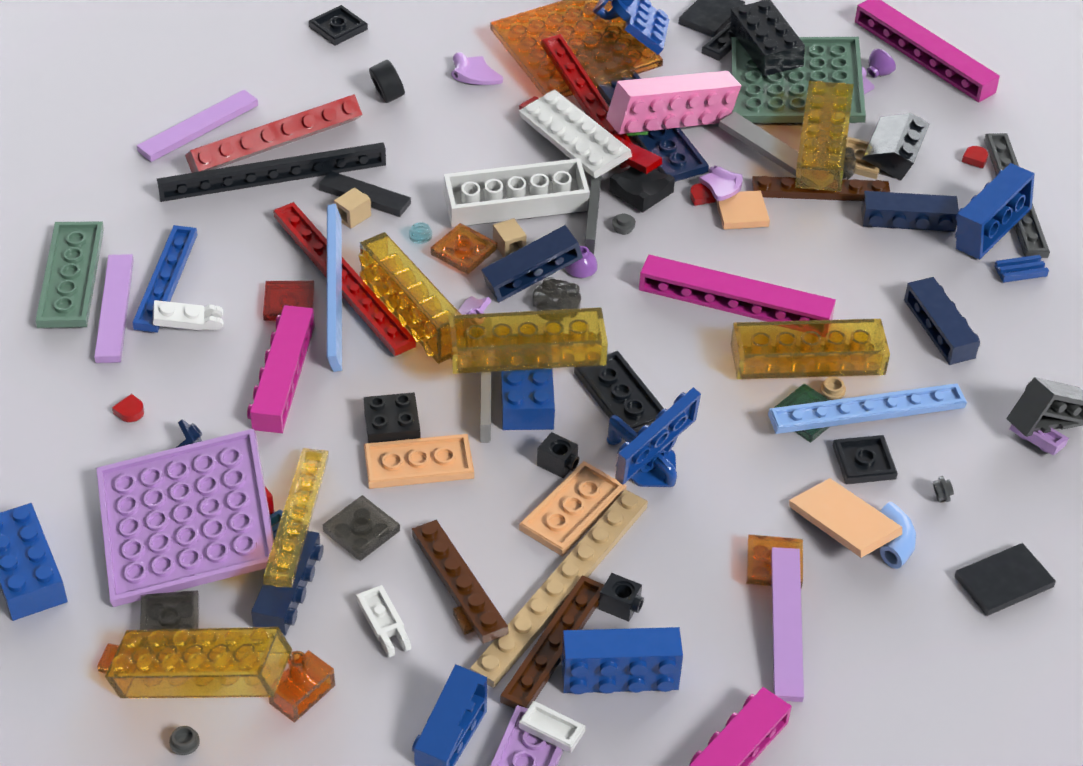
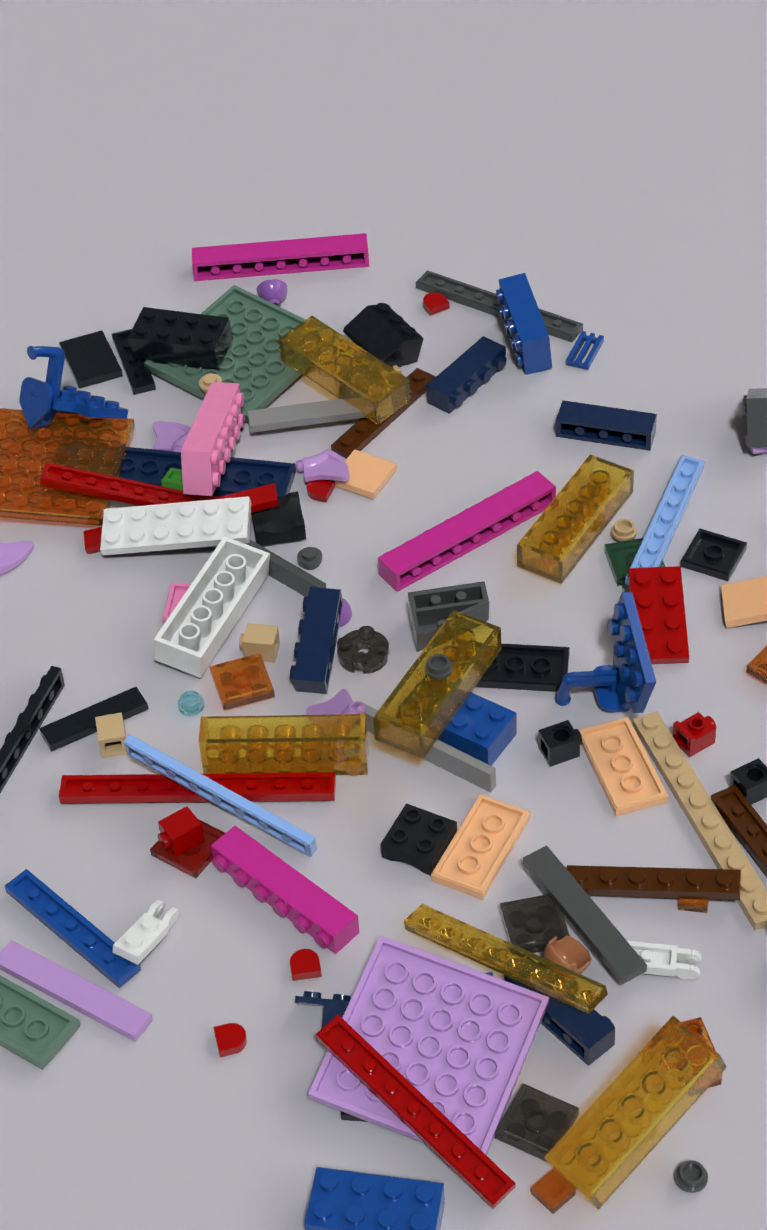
camera: 50 degrees left, 0 degrees up
none -> red brick [157,806,204,857]
none -> tan plate [199,373,222,394]
none -> red tile [290,949,322,981]
none -> red tile [316,1014,516,1209]
none -> dark grey wedge [408,581,489,652]
none -> dark grey plate [425,654,453,680]
none -> dark grey tile [523,845,647,984]
none -> nougat hair [544,935,592,978]
none -> red plate [628,566,689,664]
none -> red brick [672,712,717,758]

